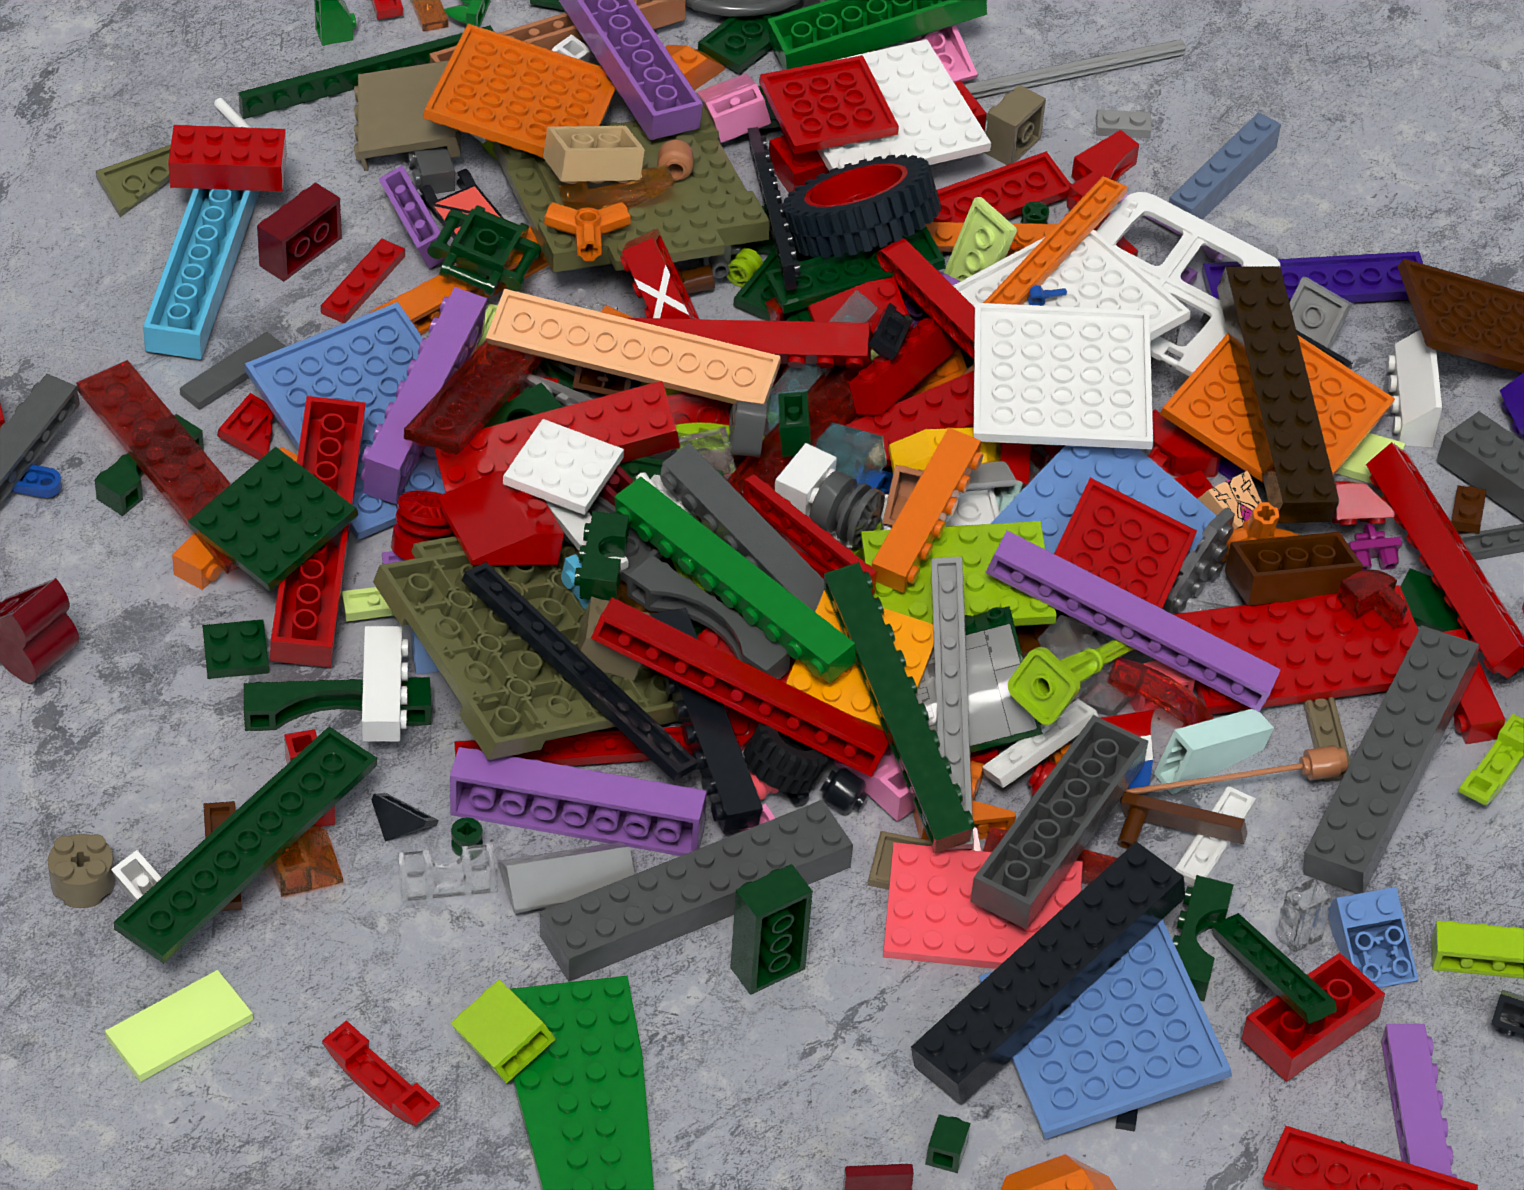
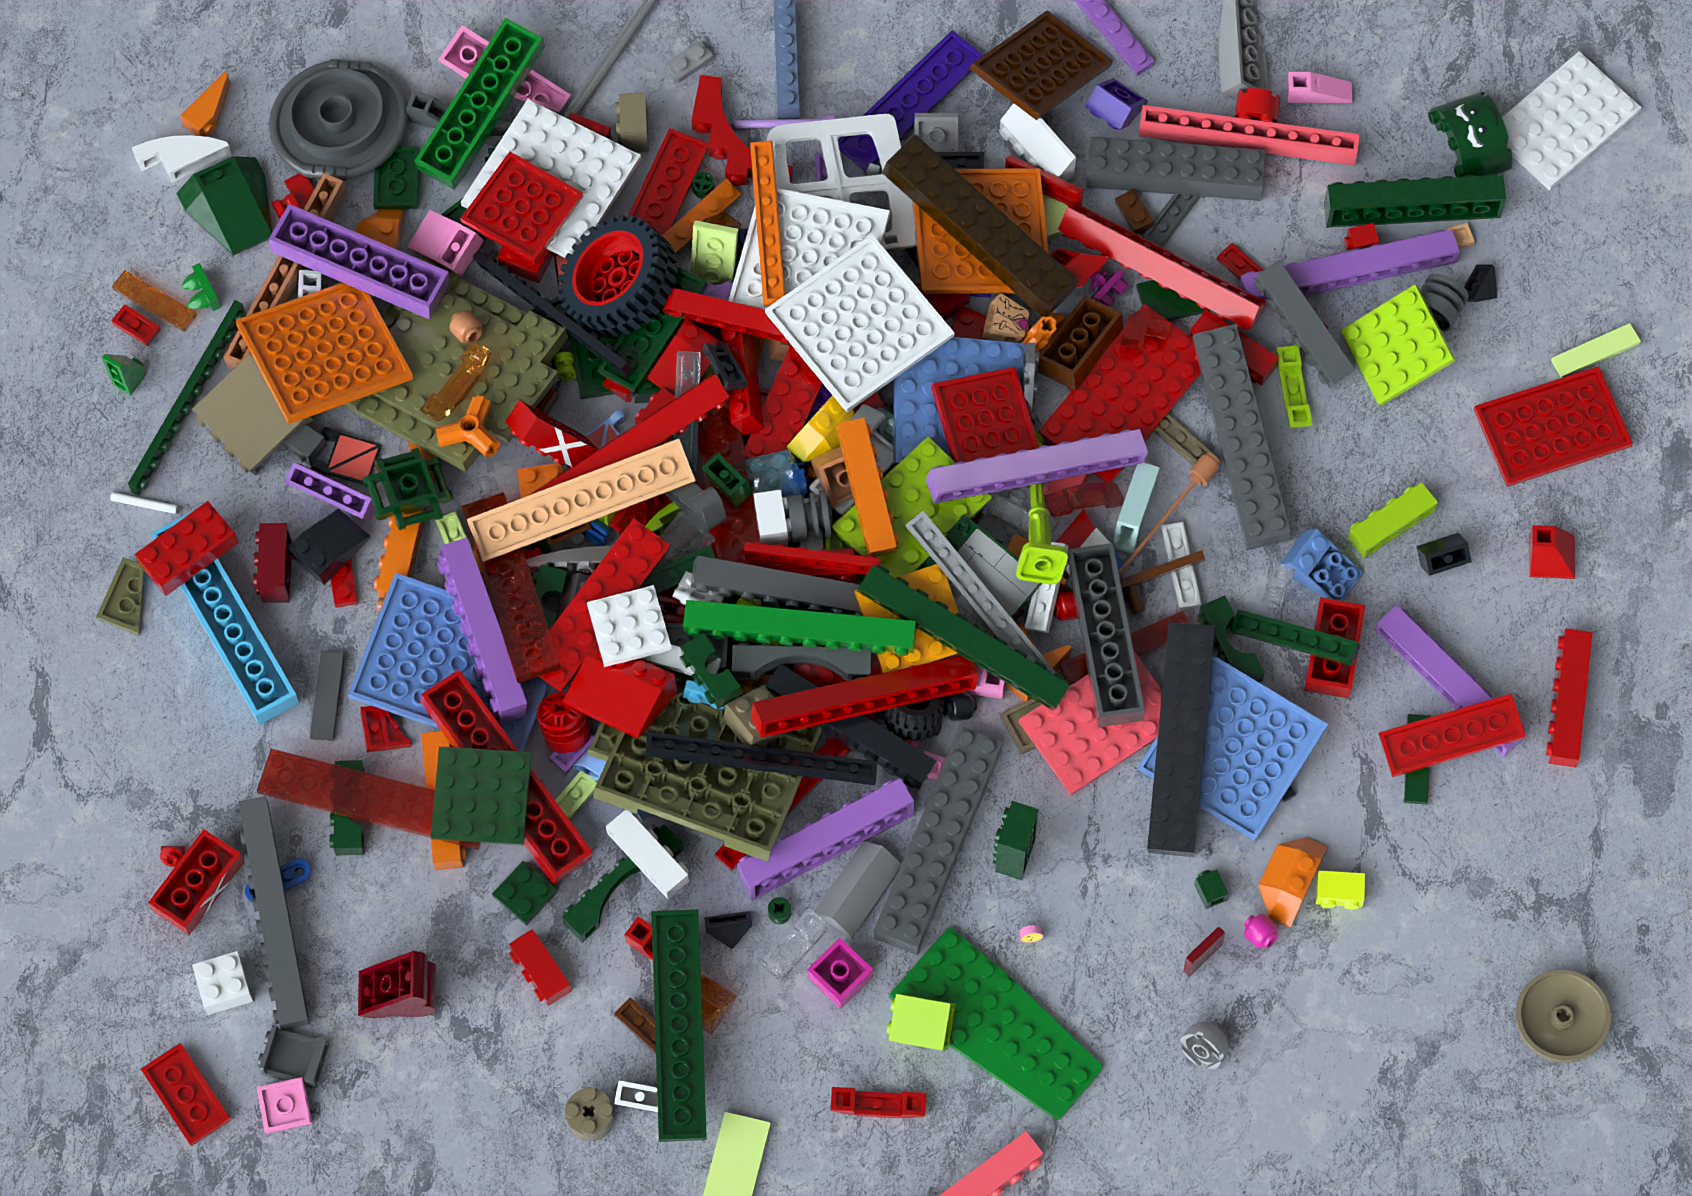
camera: 35 degrees left, 20 degrees up
tan brick [543,126,645,184] -> none
blue hand [1028,285,1067,306] -> none
none -> black slope [287,509,371,585]
none -> red brick [508,929,572,1006]
none -> dark pink brick [807,938,873,1009]
none -> red tile [1005,155,1084,206]
none -> bright pink tile [1019,925,1043,943]

